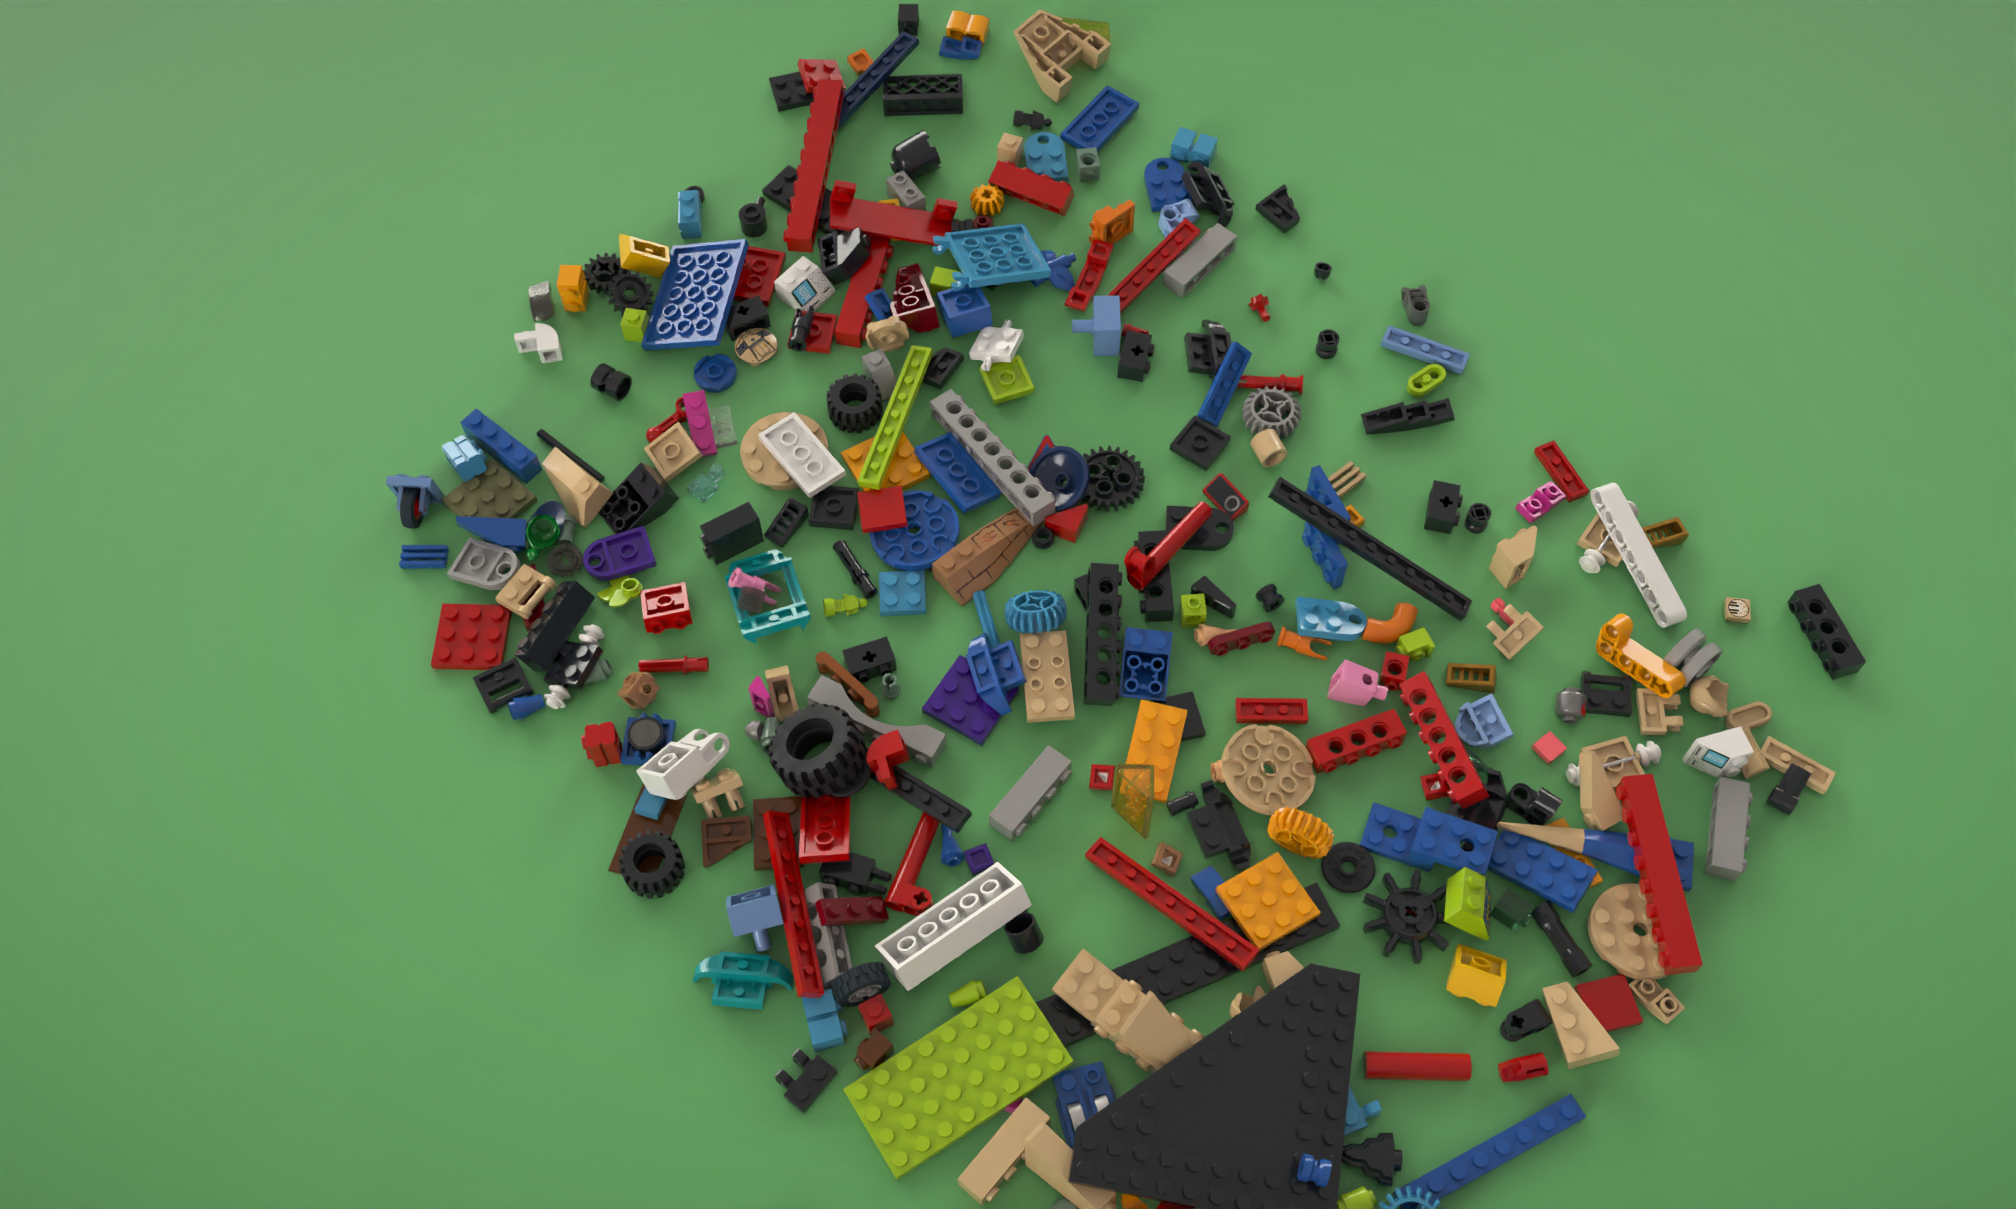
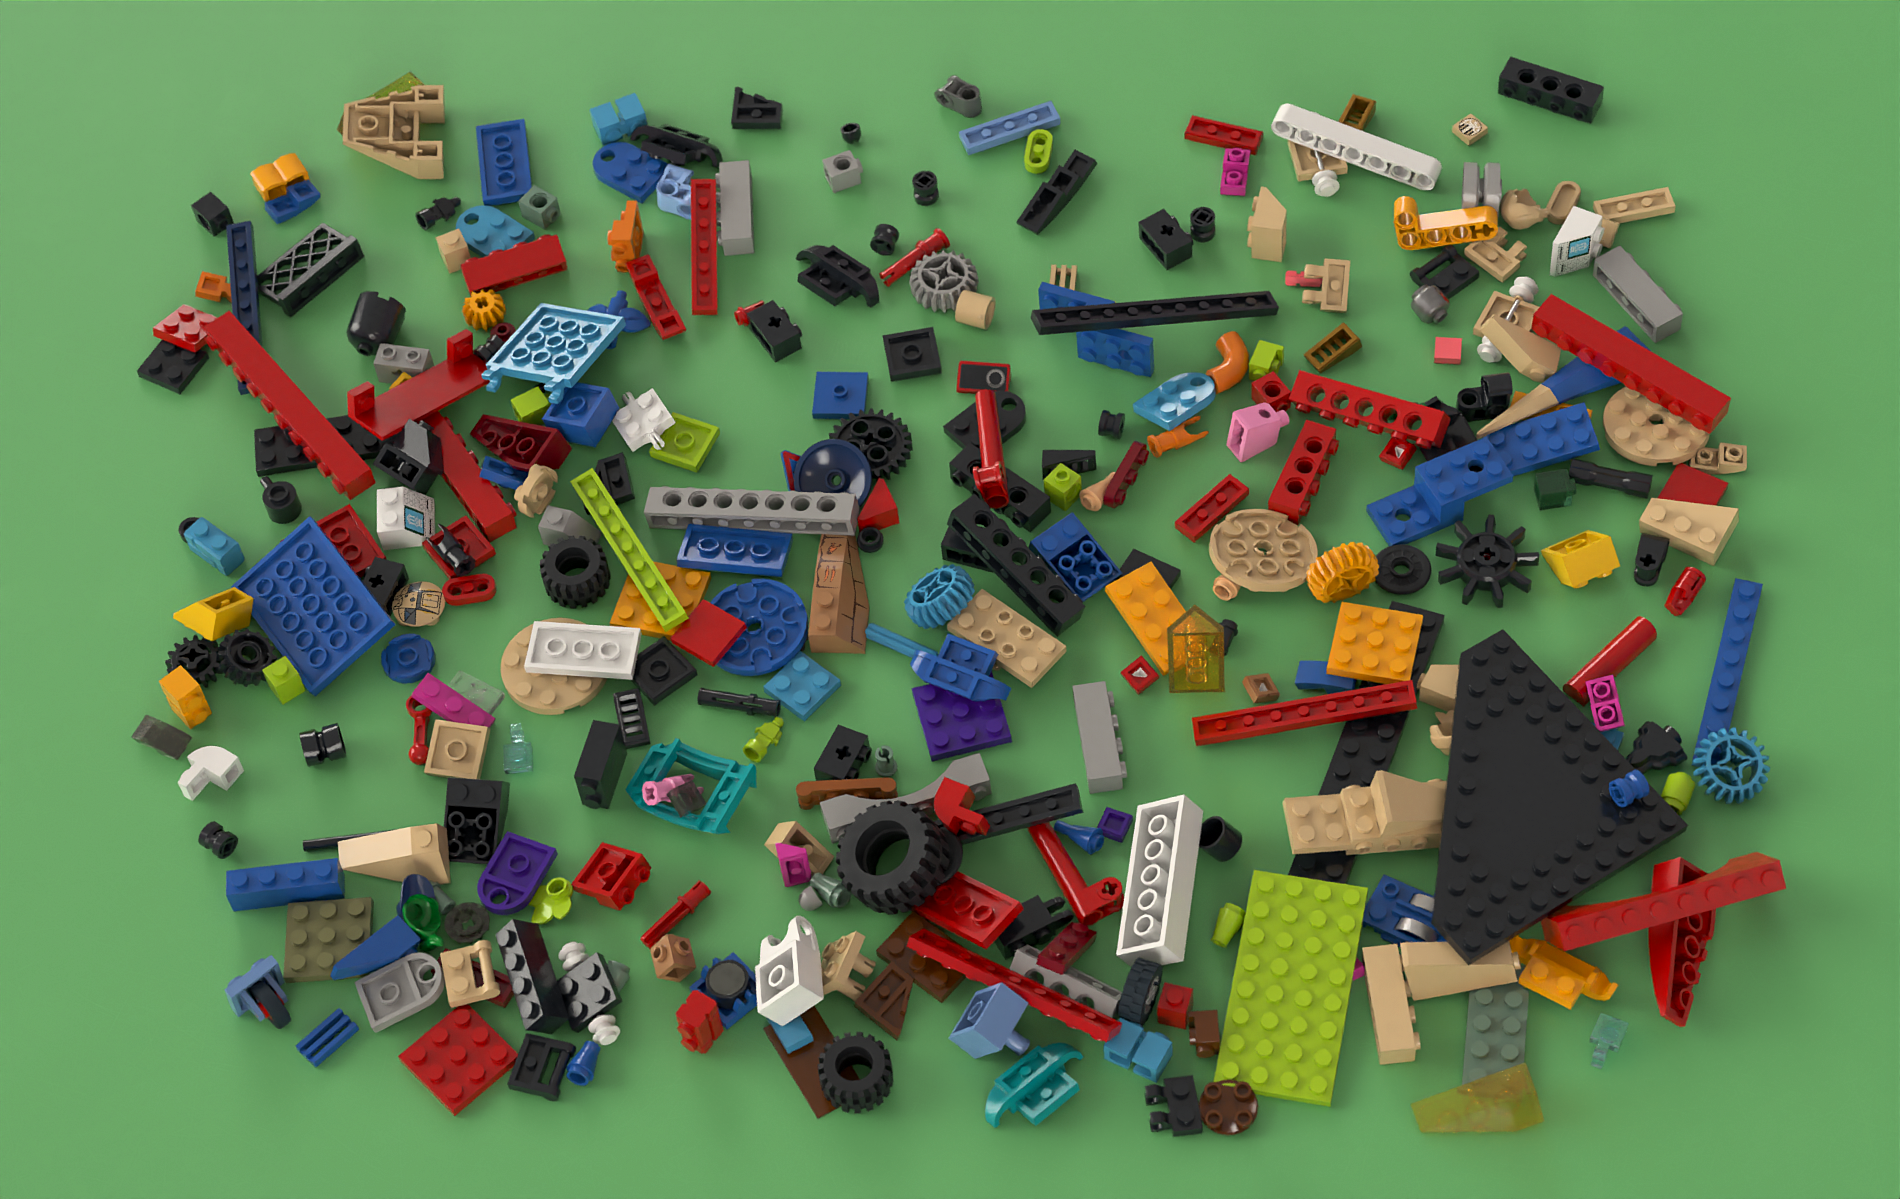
camera: 40 degrees left, 5 degrees down
dark azure brick [441,435,487,482] -> none
medium blue brick [1072,296,1121,356] -> none
black plate [1187,780,1251,871] -> none
blue plate [1197,342,1252,427] -> none
red plate [1248,294,1270,322] -> none
lime slope [1444,867,1492,940] -> none
light blue slope [1455,693,1514,749] -> none
black piece [1766,763,1812,816] -> none
none -> black wheel [198,821,238,859]
none -> red plate [442,574,497,606]
none -> blue plate [812,372,869,419]
none -> light grey brick [822,150,863,193]
none -> black wheel [870,224,900,256]
none -> reddish brown dish [1199,1080,1258,1135]
none -> dark pink slope [1585,675,1625,732]

